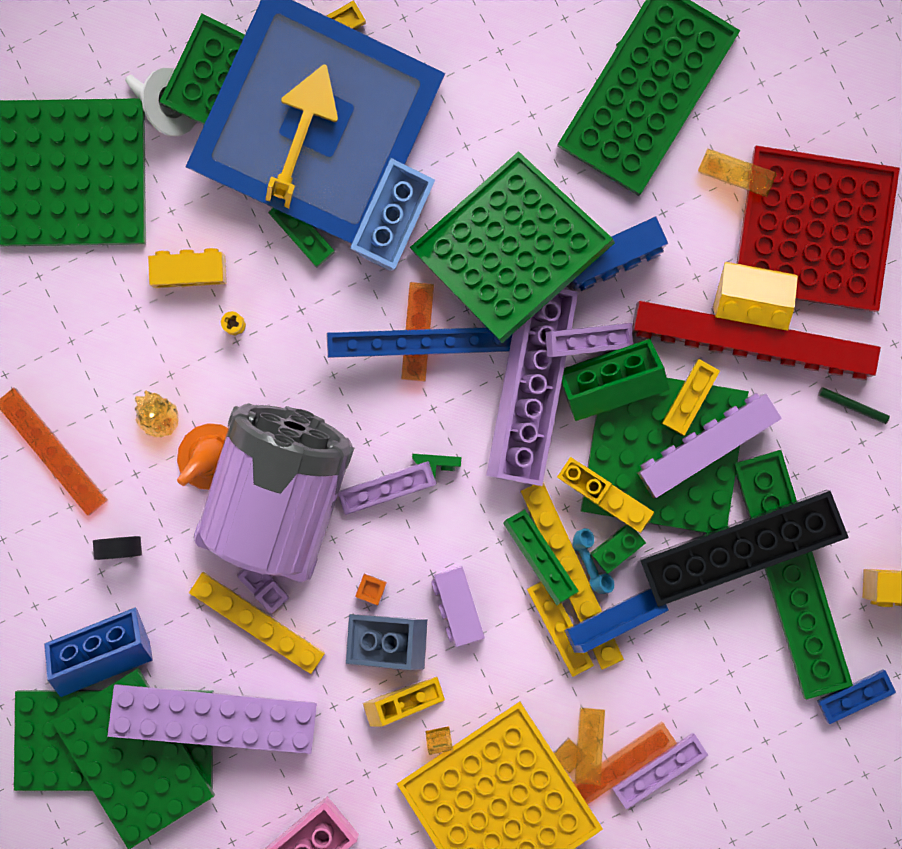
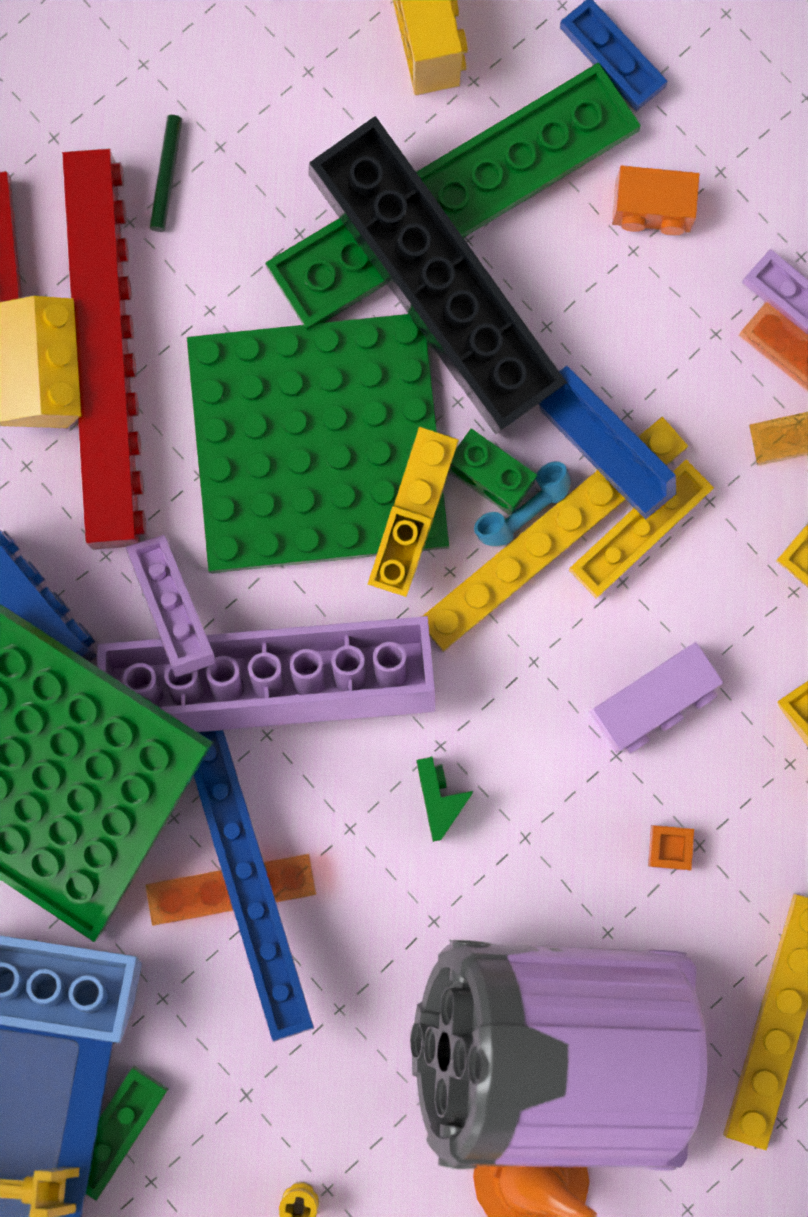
camera: 100 degrees left, 5 degrees down
lavender slope [237,569,289,614] -> none
lavender tile [338,461,437,515] -> none
sand blue slope [346,614,428,670] -> none
green plate [503,509,579,605] -> none
green slope [561,339,669,421] -> none
lavender brick [637,393,782,498] -> none
yellow plate [662,359,720,436] -> none
none -> orange brick [612,165,700,235]

